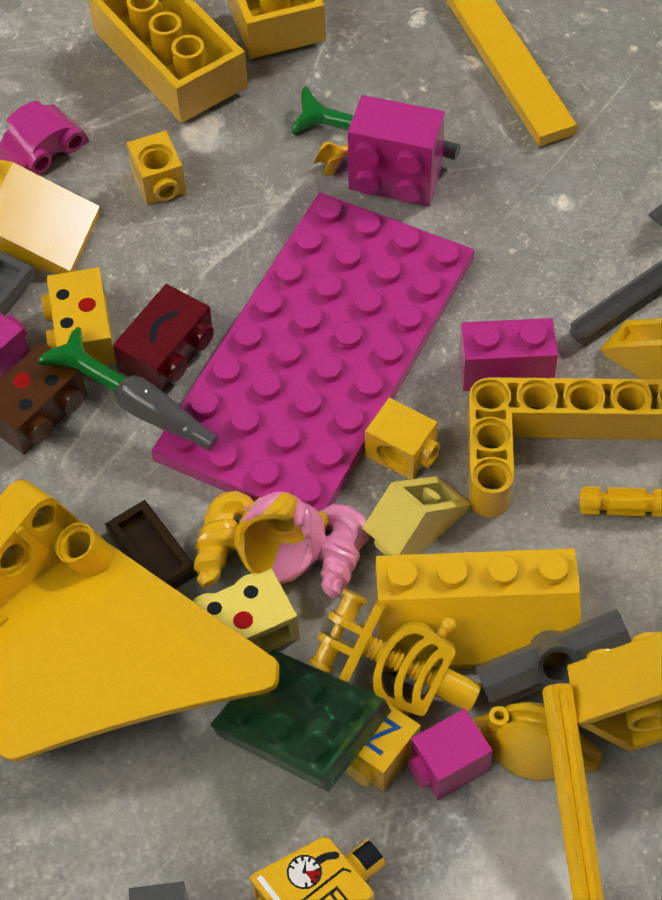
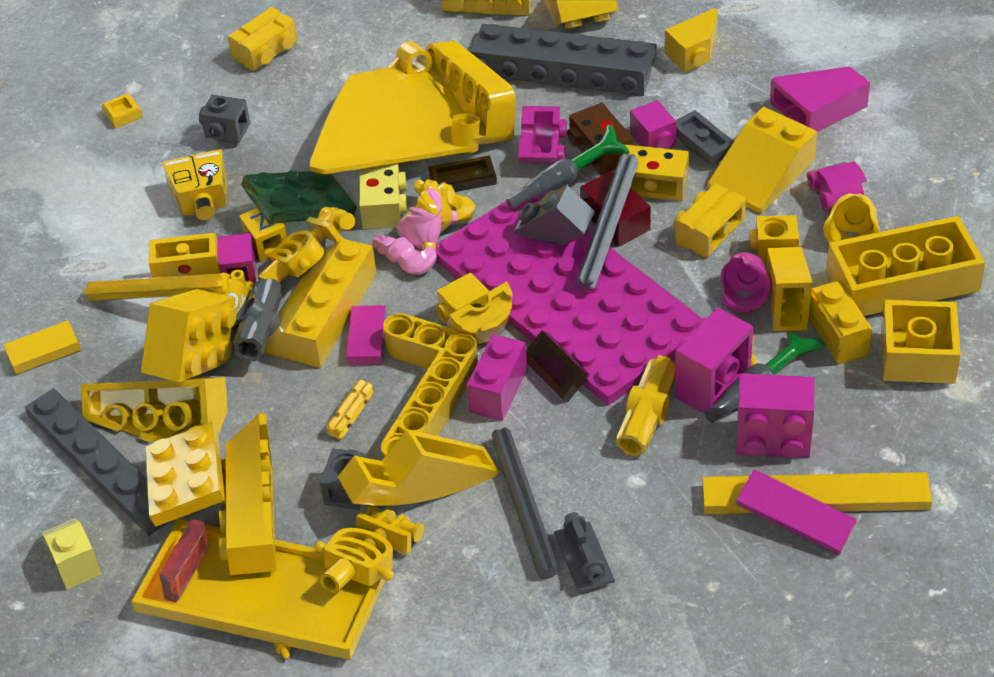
camera: 115 degrees right, 10 degrees down
light yellow slope [362,476,471,555] -> none
none -> yellow brick [148,232,220,278]
none -> dark pink tile [346,305,387,365]
none -> yellow cylinder [447,281,512,344]
none -> dark grey slope [513,185,595,246]
none -> dark pink cylinder [518,106,567,163]
none -> dark brown tile [526,330,590,402]
none -> axle [576,153,638,291]
none -> yellow piece [616,355,675,457]
none -> yellow brick [674,183,746,258]
none -> dark pink hair [721,252,772,313]
none -> dark pink brick [736,373,815,458]
none -> dark pink tile [736,469,857,555]
none -> yellow slope [766,247,812,331]
none -> yellow brick [809,281,872,364]
none -> yellow hair [823,193,880,242]

